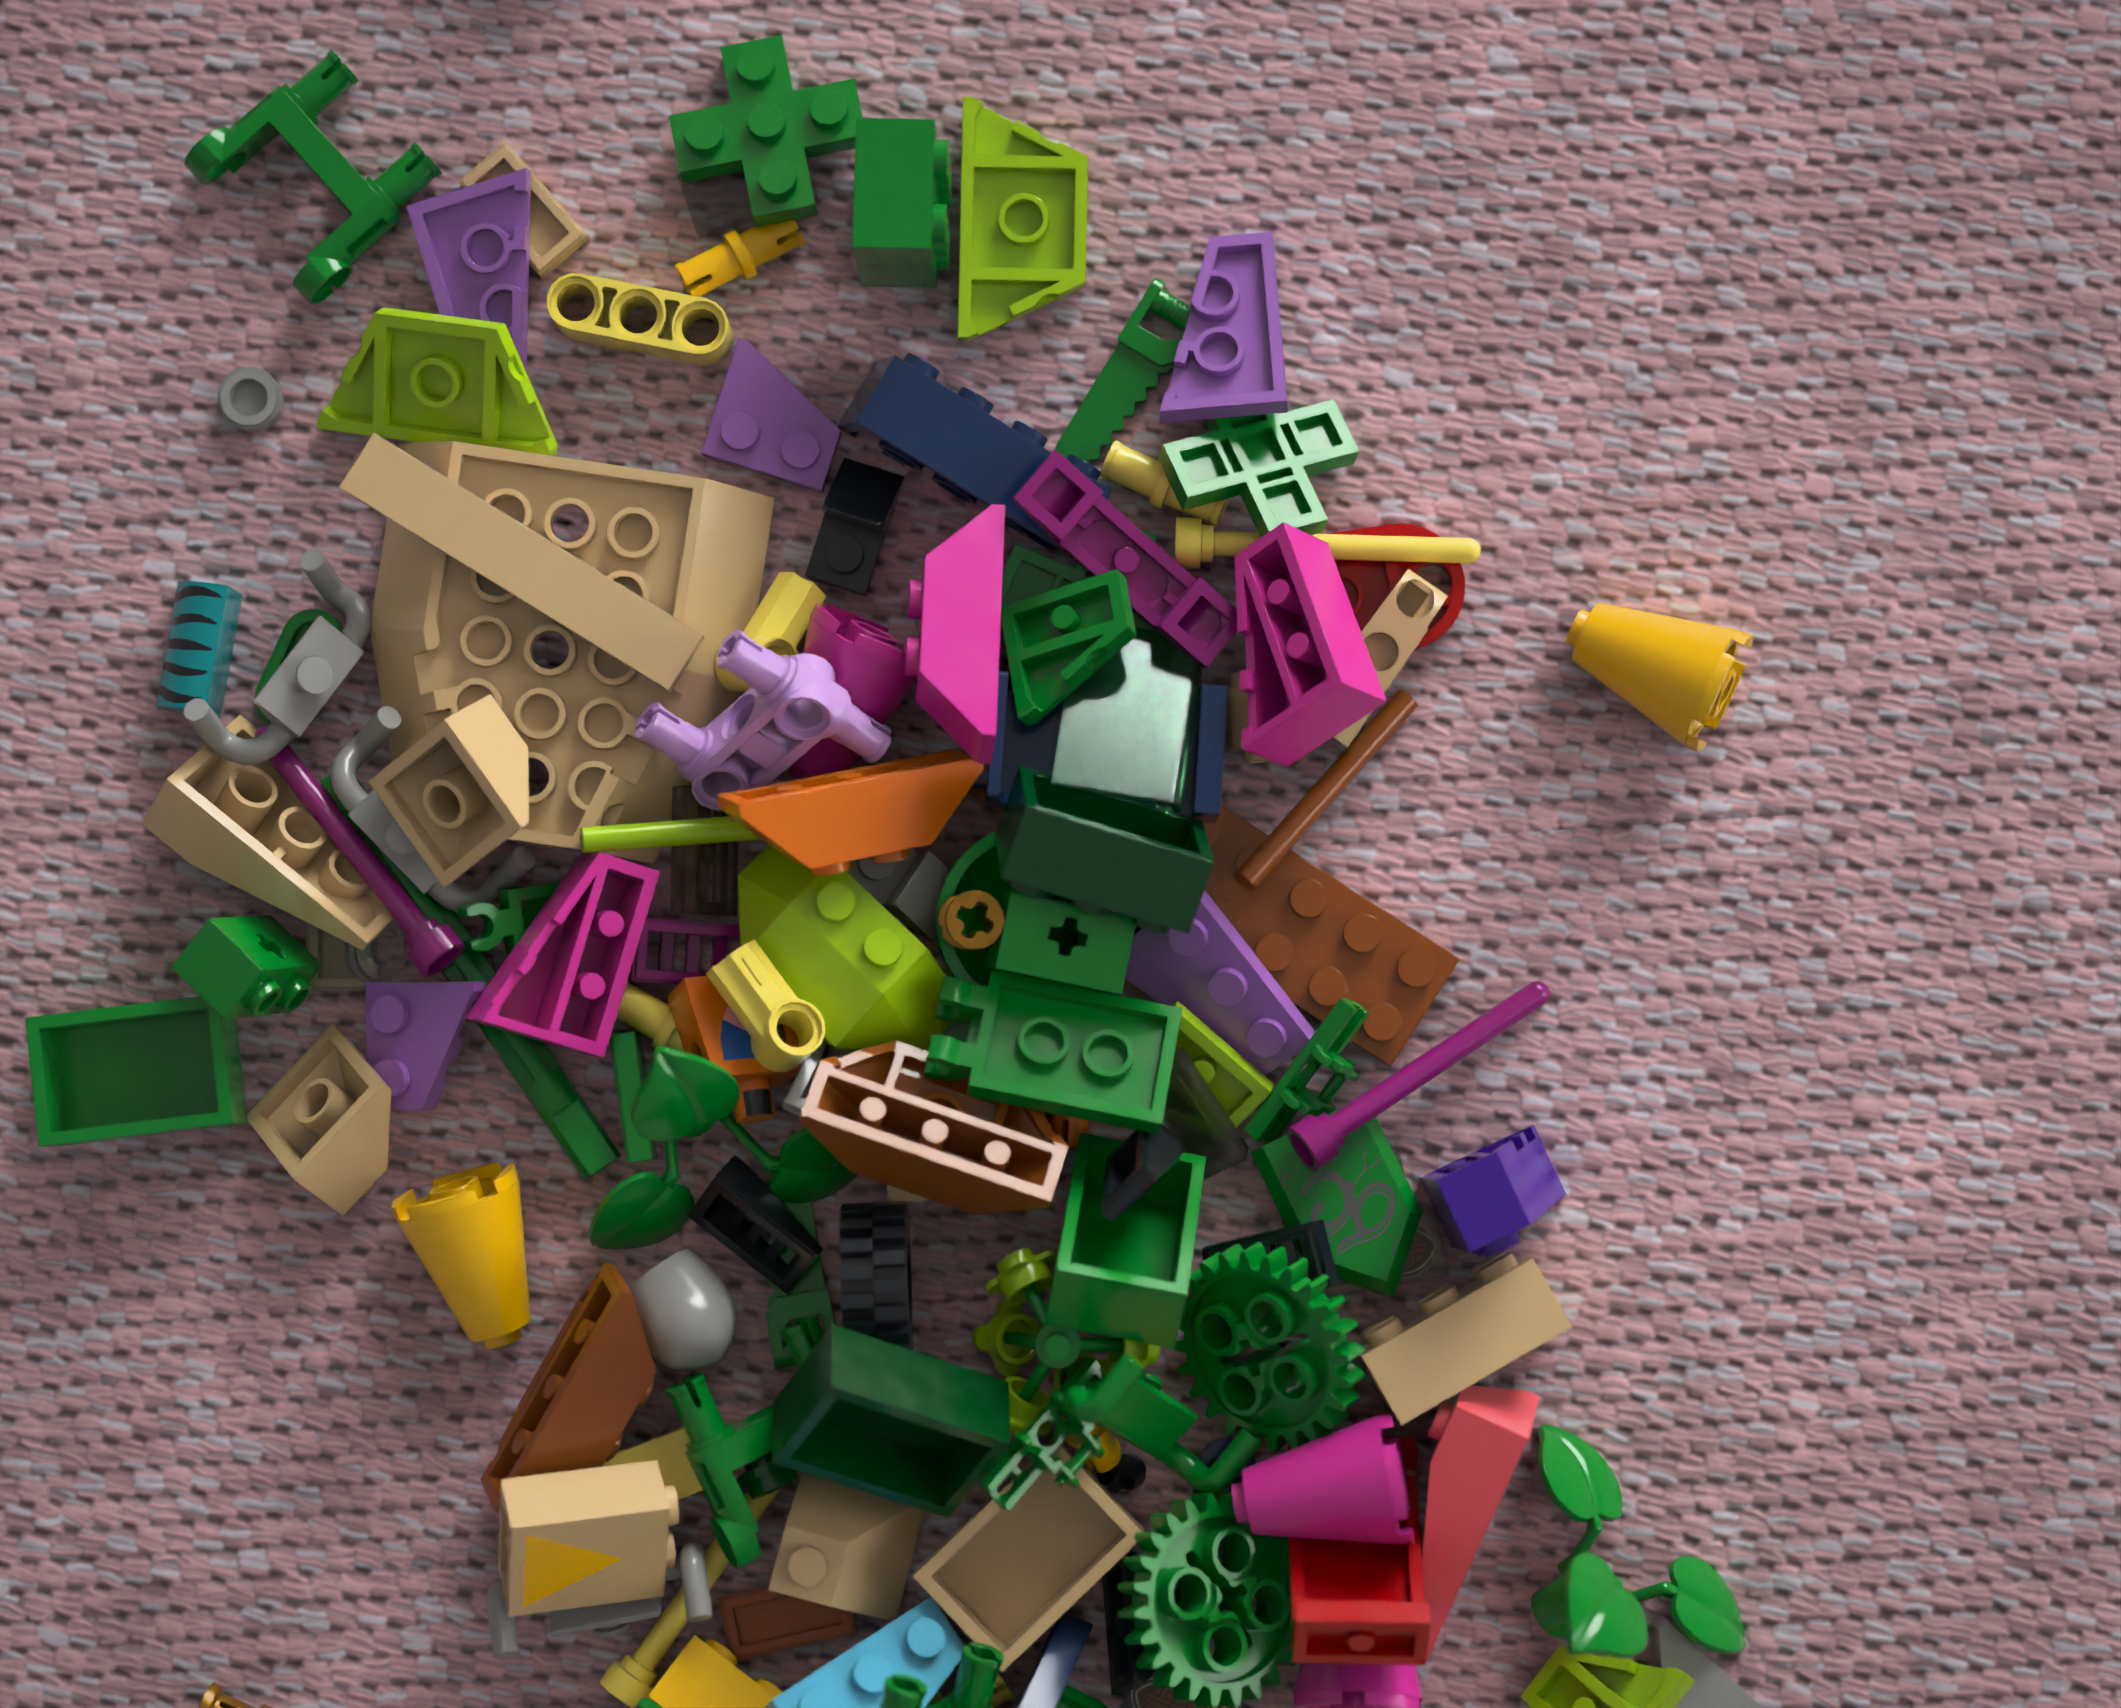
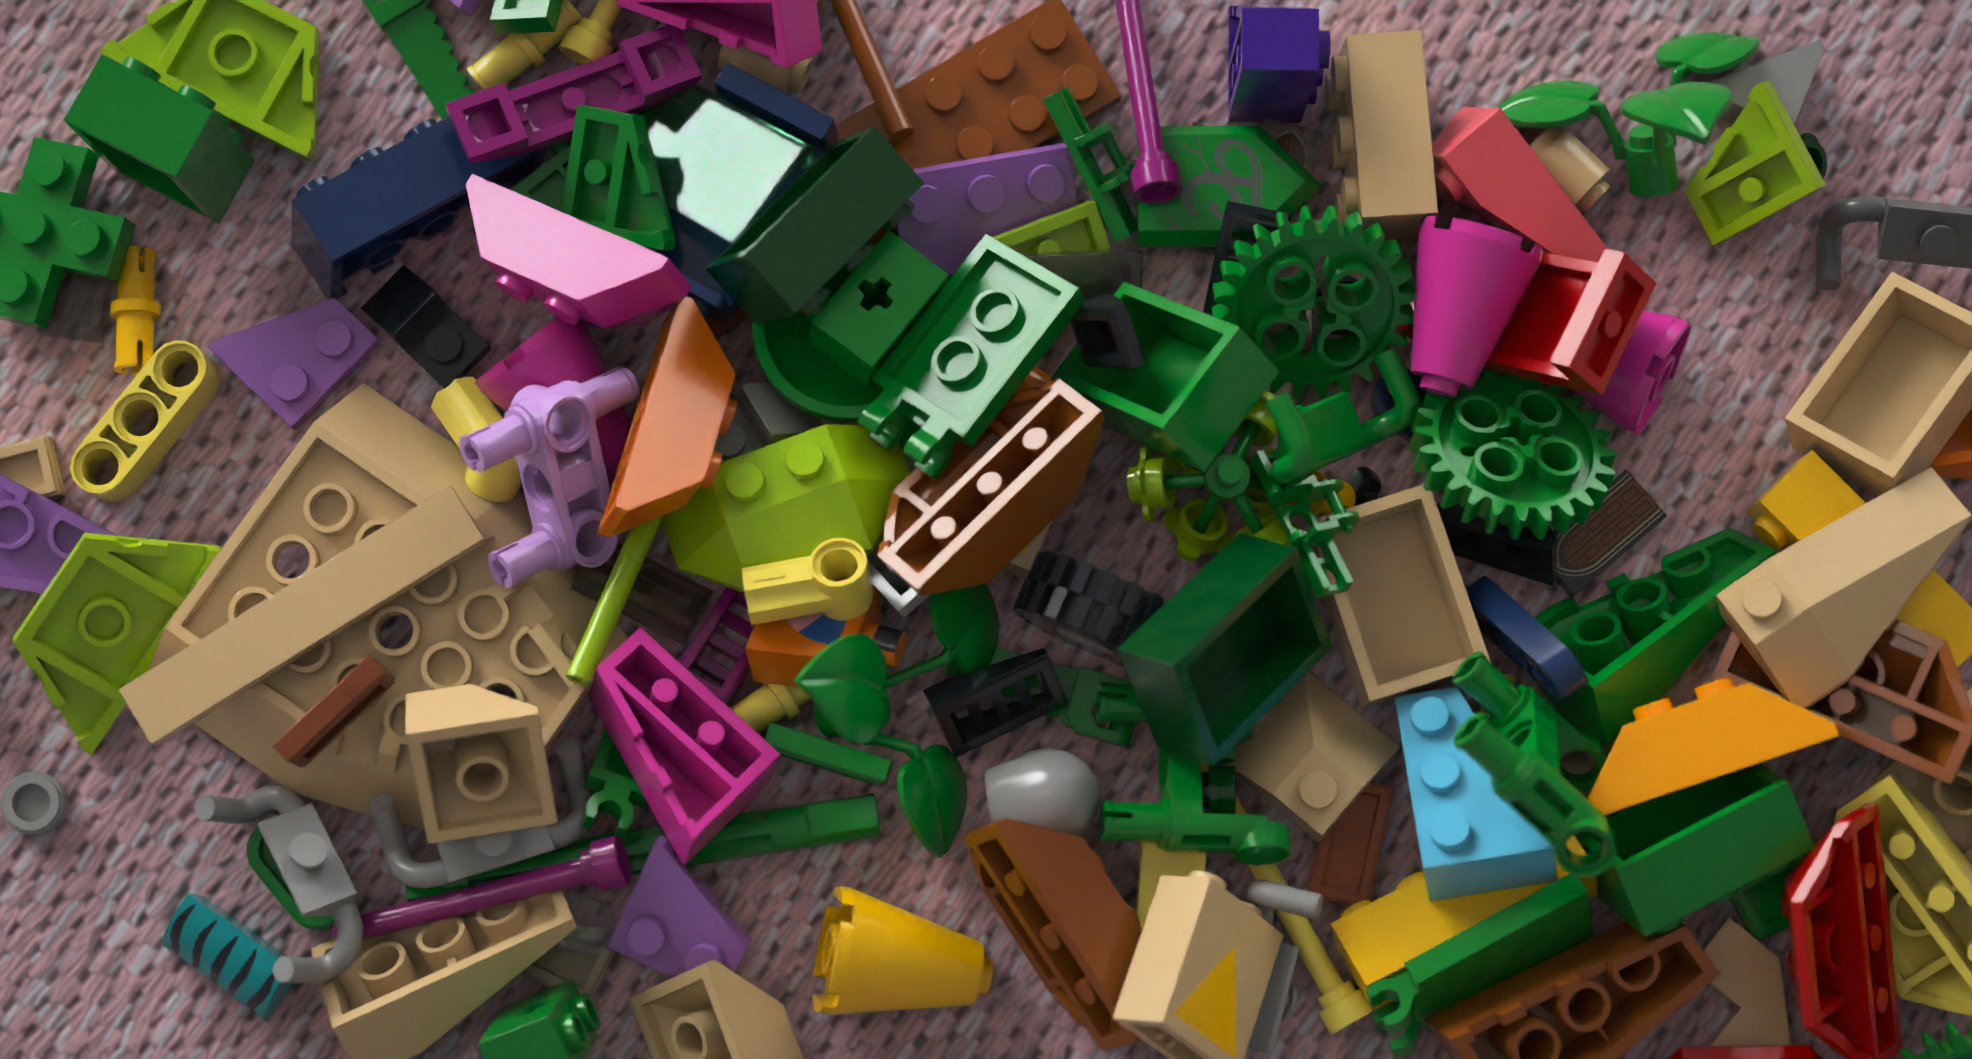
camera: 65 degrees left, 5 degrees down
pearl gold bush [937,890,1004,950] -> none
none -> copper tile [272,655,396,767]
none -> tan brick [1530,128,1611,214]

